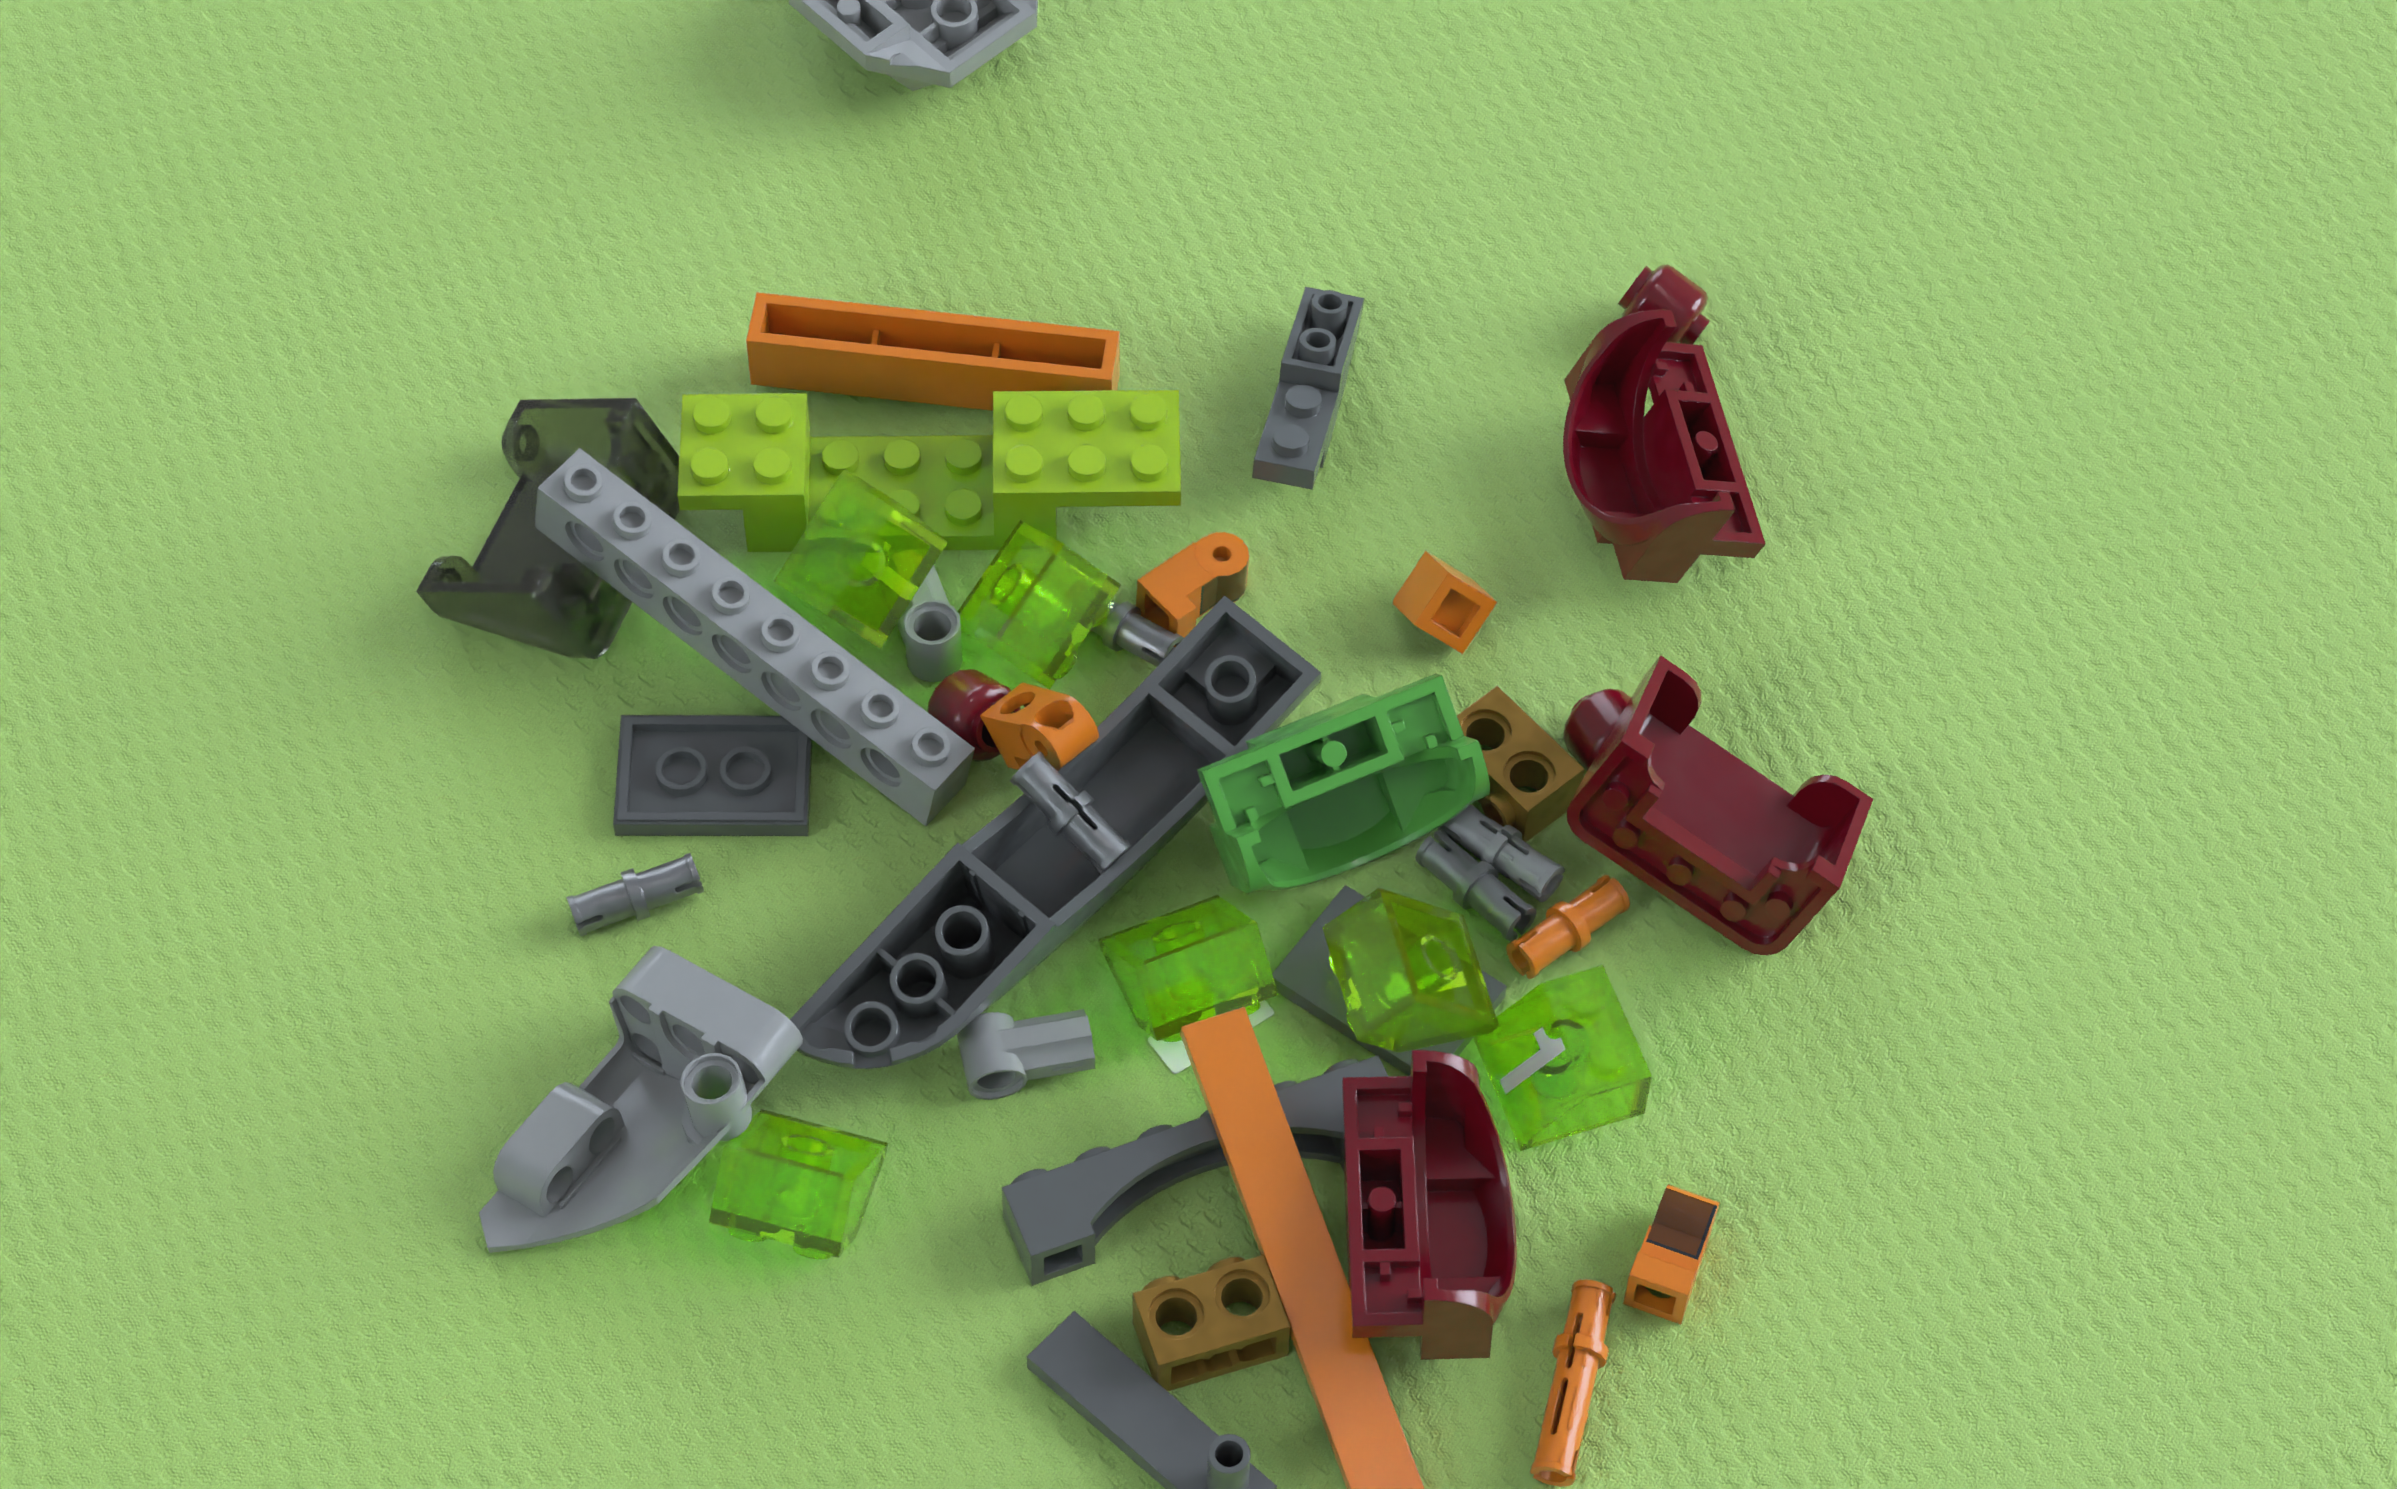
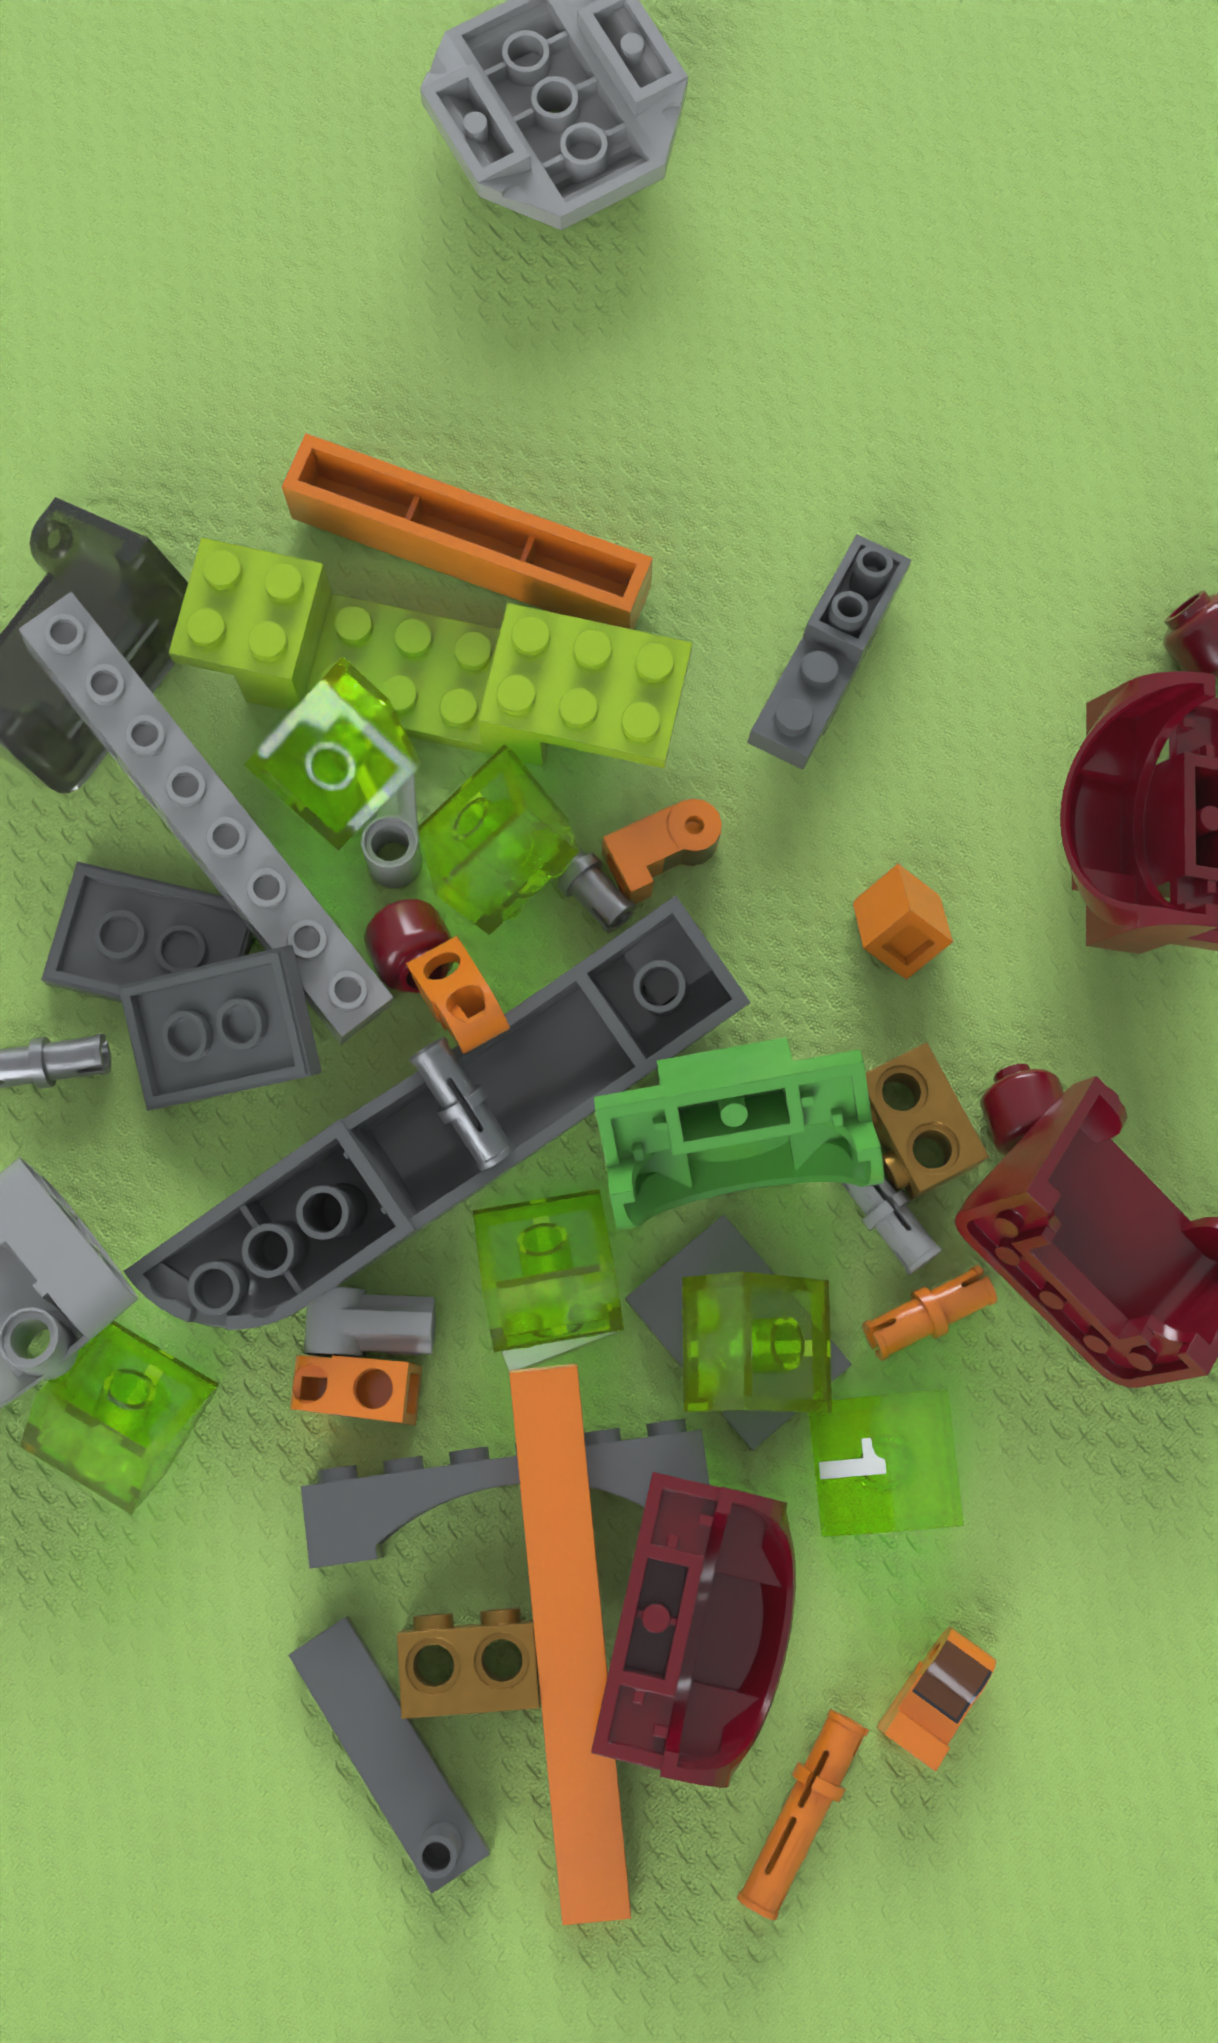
camera: 15 degrees right, 20 degrees up
flat silver pin [1415,830,1536,942] -> none
none -> dark grey tile [118,945,322,1111]
none -> orange leg [290,1355,422,1426]

